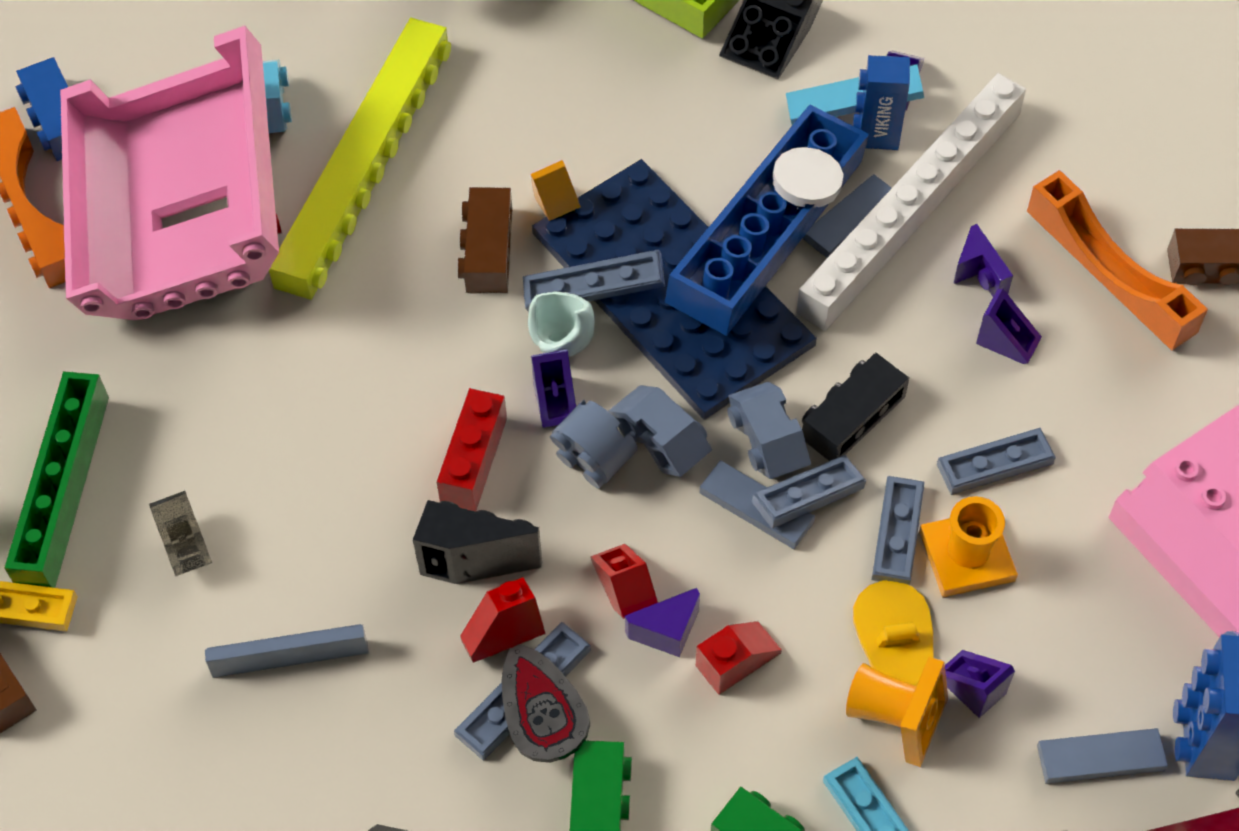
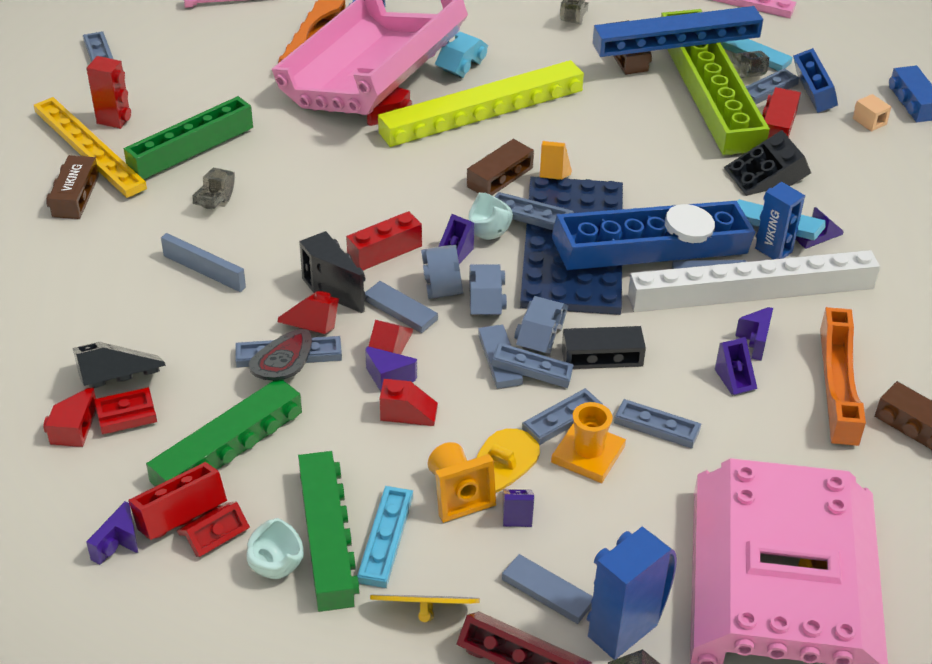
camera: 40 degrees right, 15 degrees down
none -> sand blue tile [365,281,438,333]

